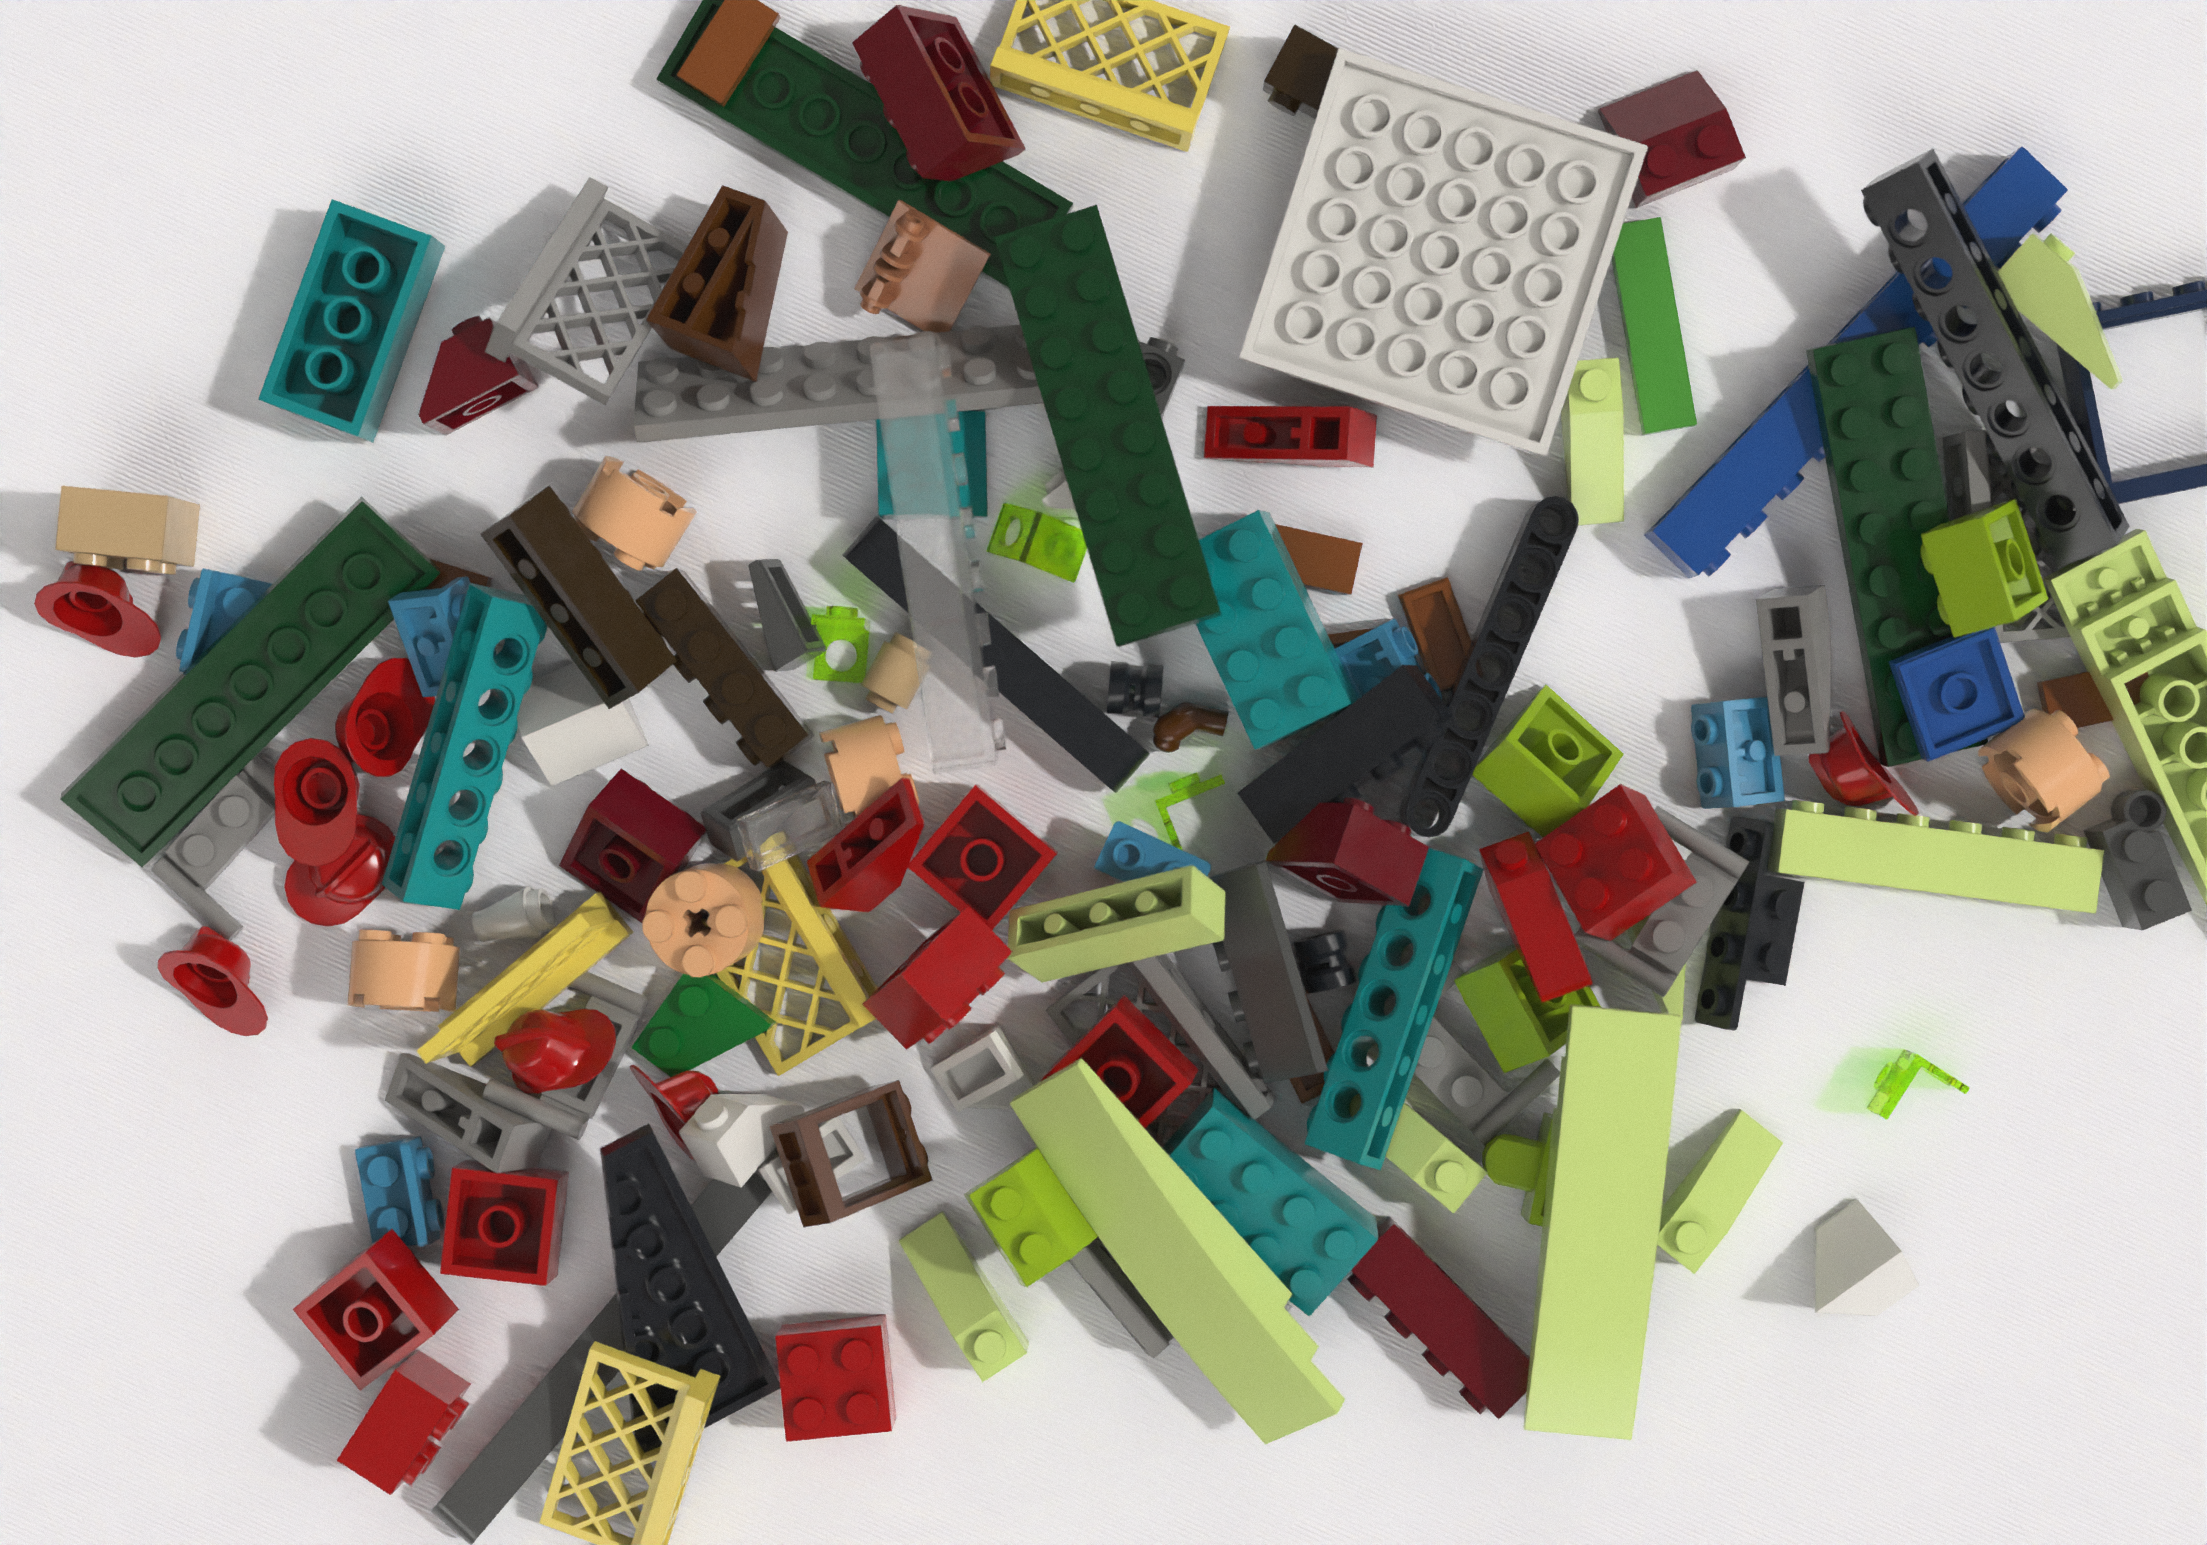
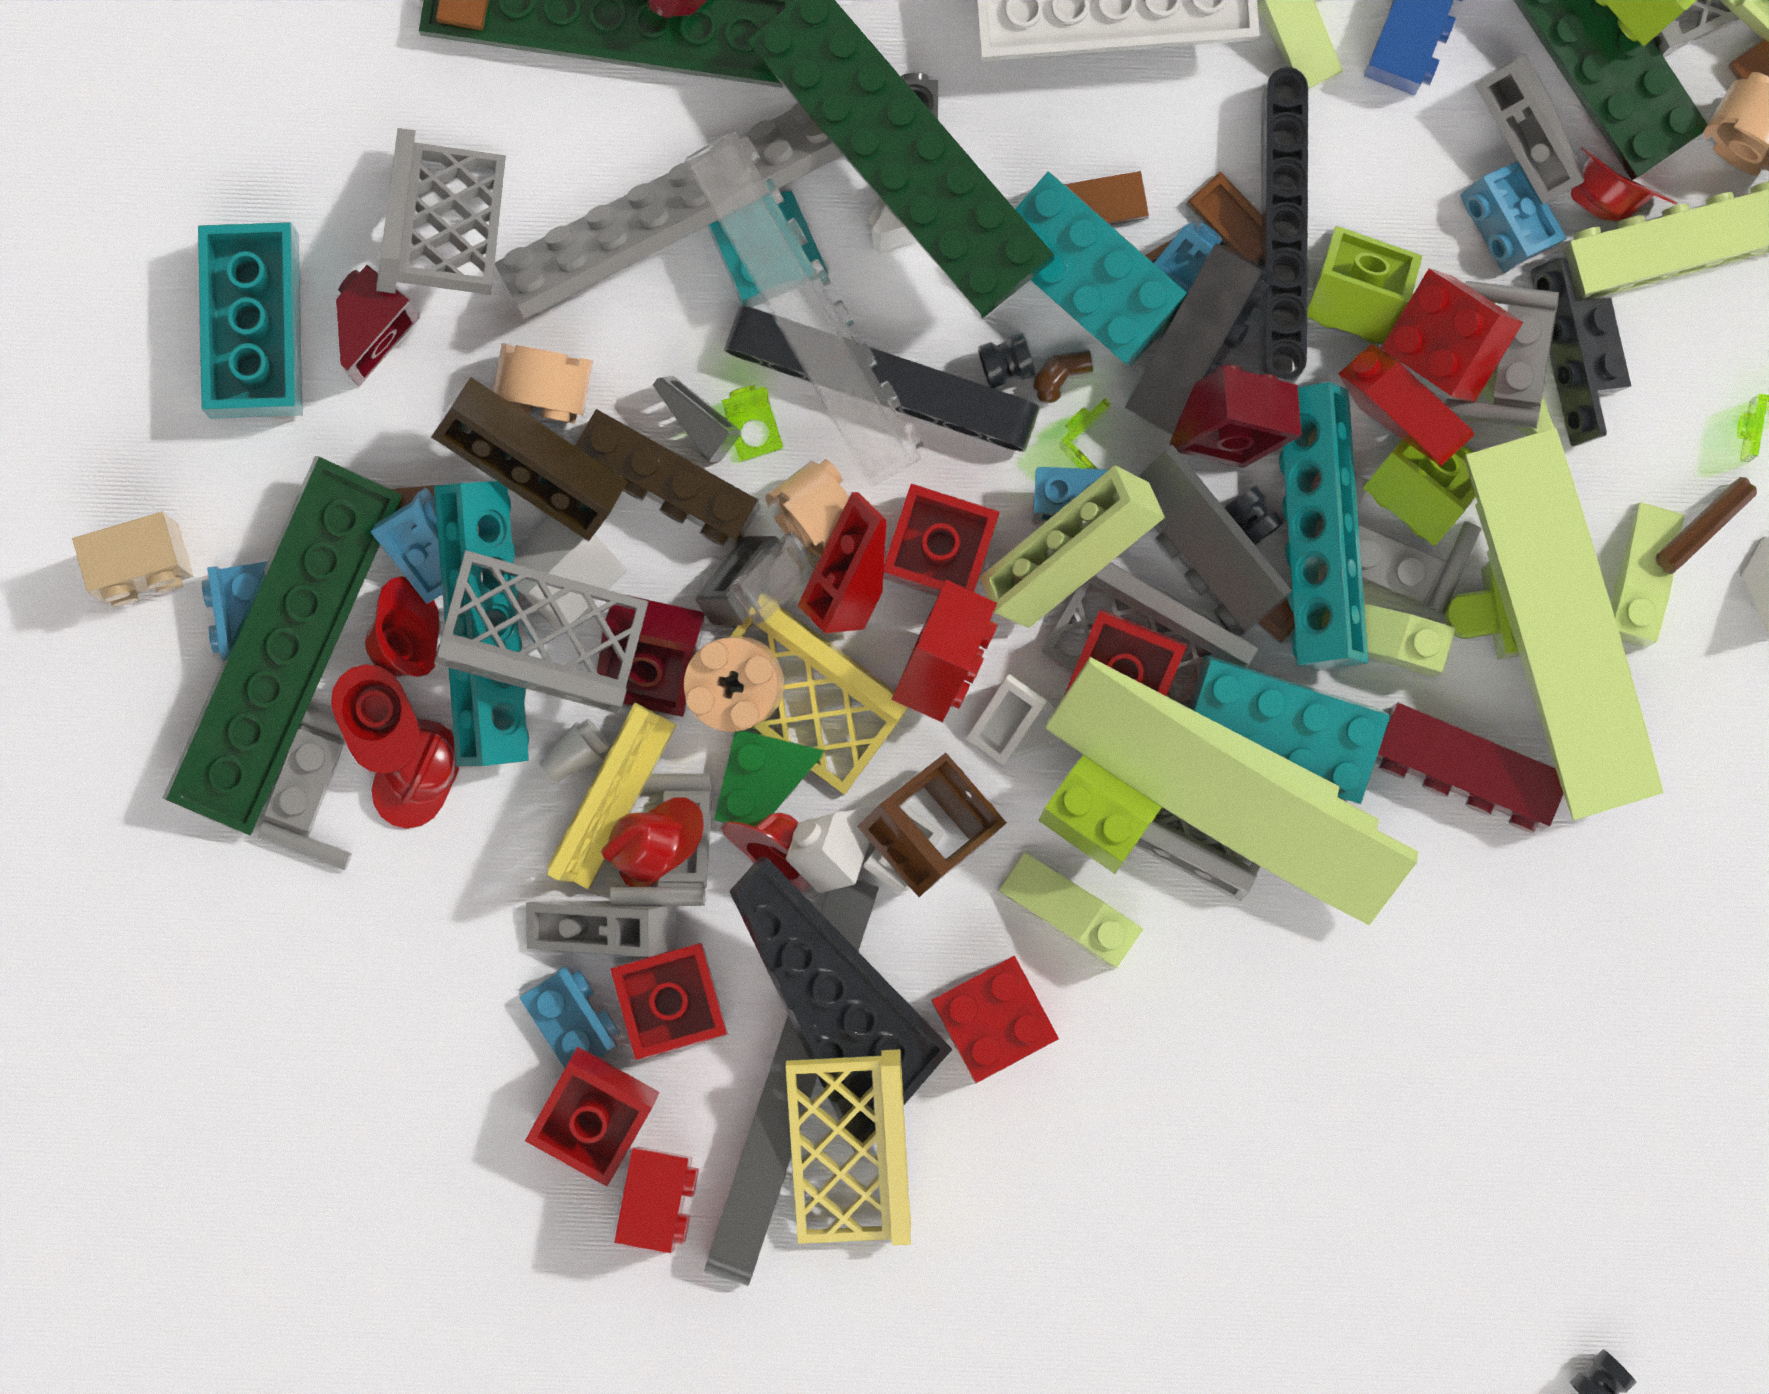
camera: 25 degrees left, 5 degrees down
red piece [34,561,161,658] -> none
red piece [157,926,268,1037] -> none
light nougat brick [347,930,460,1012] -> none
reddish brown wedge [646,185,788,382] -> none
nougat hinge [854,200,991,333] -> none
tan brick [861,632,933,714] -> none
clear neon green bracket [987,503,1087,583] -> none
red slope [1204,406,1377,468] -> none
blue tile [1888,627,2025,762] -> none
none -> light grey fence [434,550,648,714]
none -> reddish brown axle [1656,477,1757,574]

